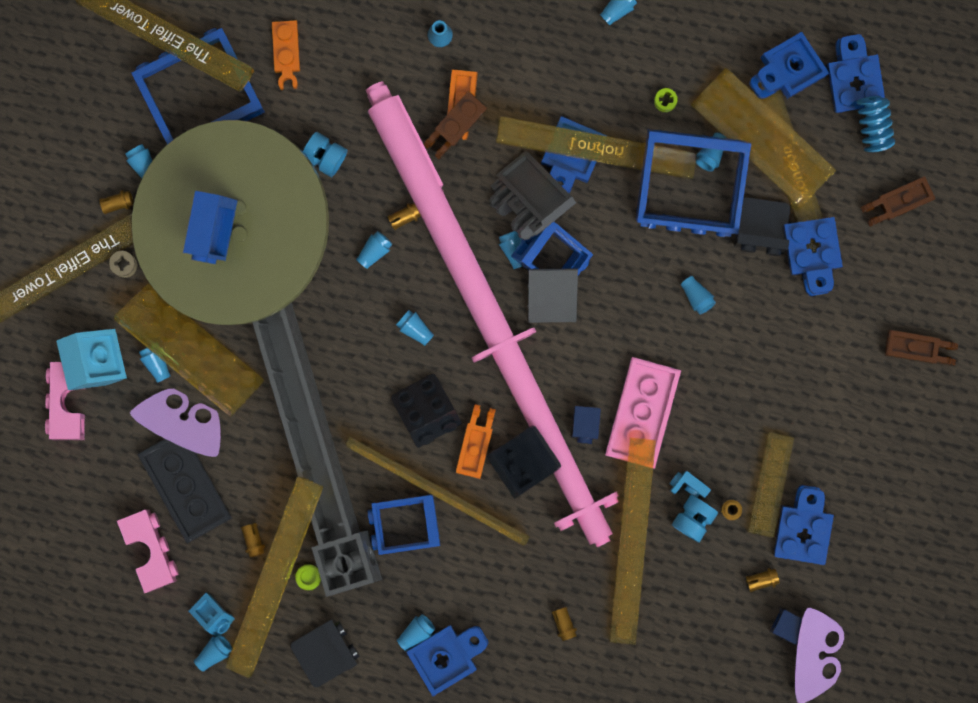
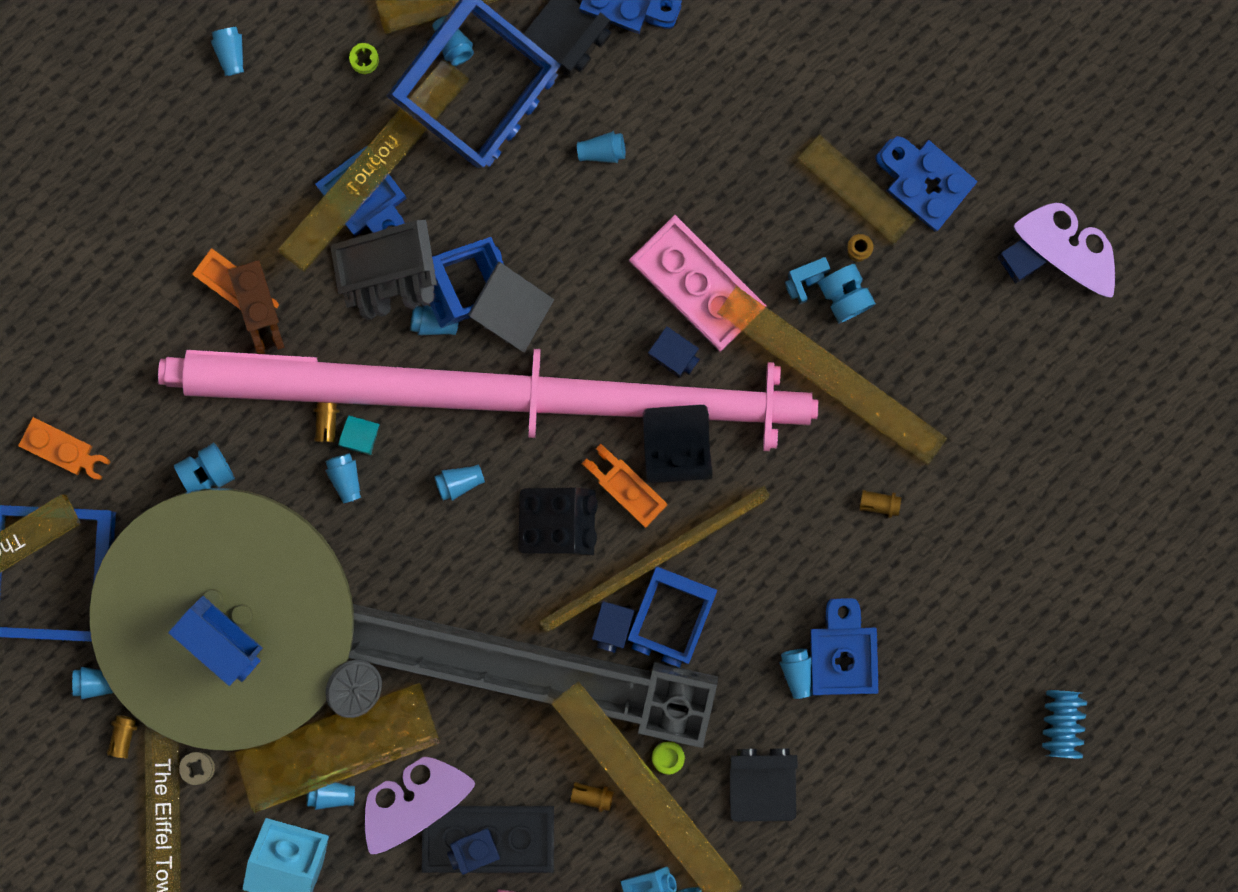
camera: 60 degrees left, 0 degrees up
dark azure cone [428,20,453,47] -> none
pearl gold pin [745,568,780,592] -> none
none -> dark grey wheel [326,660,382,718]
none -> teal slope [338,415,380,455]
none -> dark blue bracket [447,828,501,875]
none -> dark blue brick [592,601,634,653]

